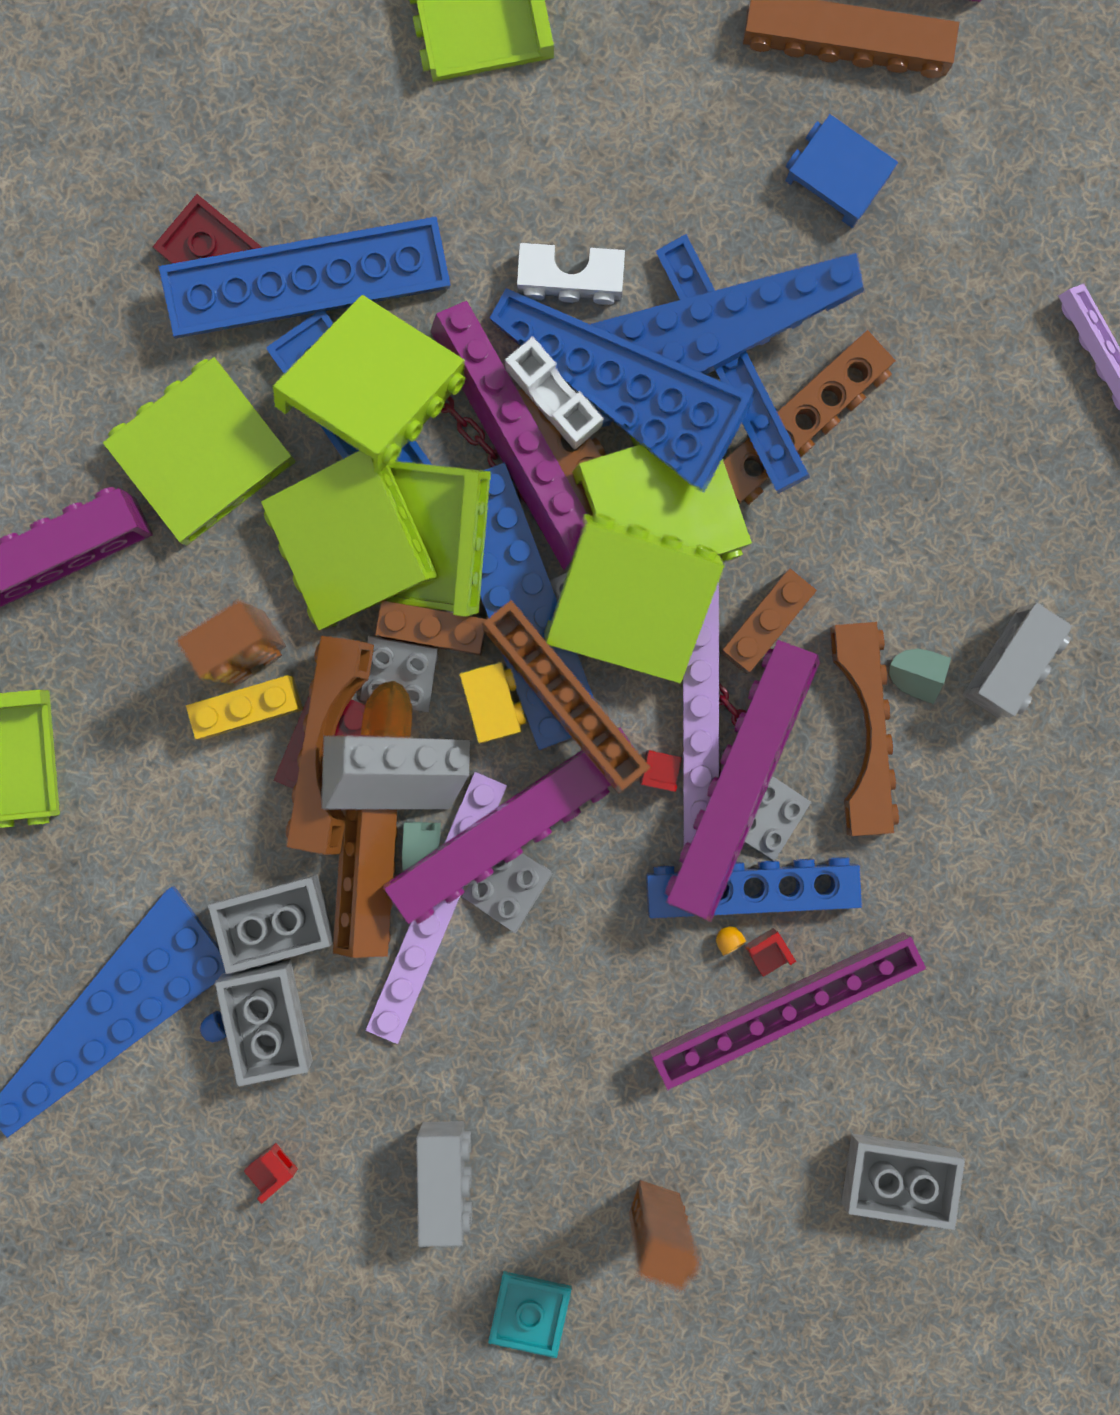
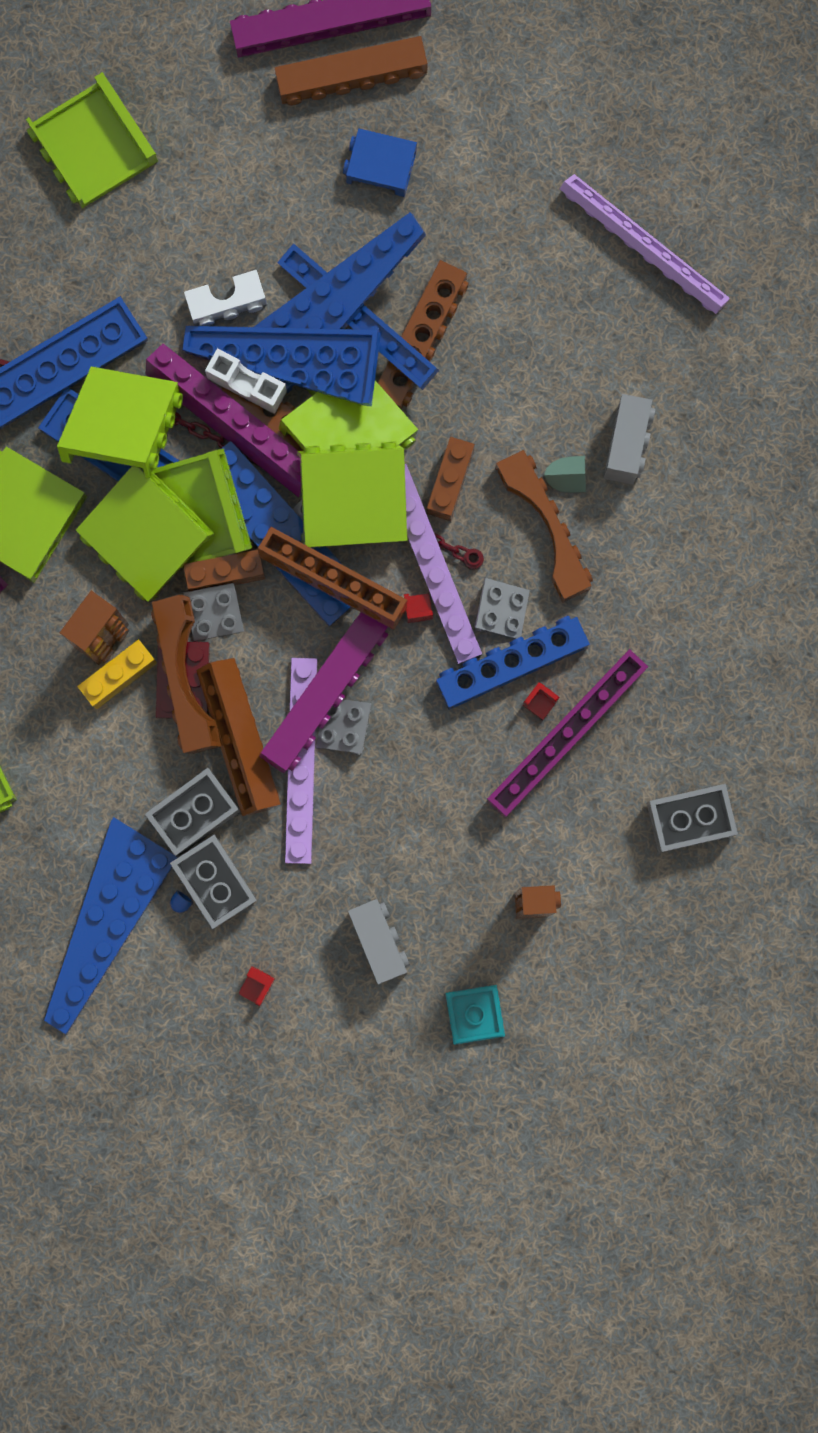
camera: 20 degrees left, 5 degrees down
light grey slope [322,736,470,809] -> none
clear orange brick [361,681,412,738] -> none
sand green brick [402,821,441,871] -> none
yellow brick [460,662,527,743] -> none
magenta brick [665,640,820,922] -> none
light orange hinge [716,926,747,956] -> none

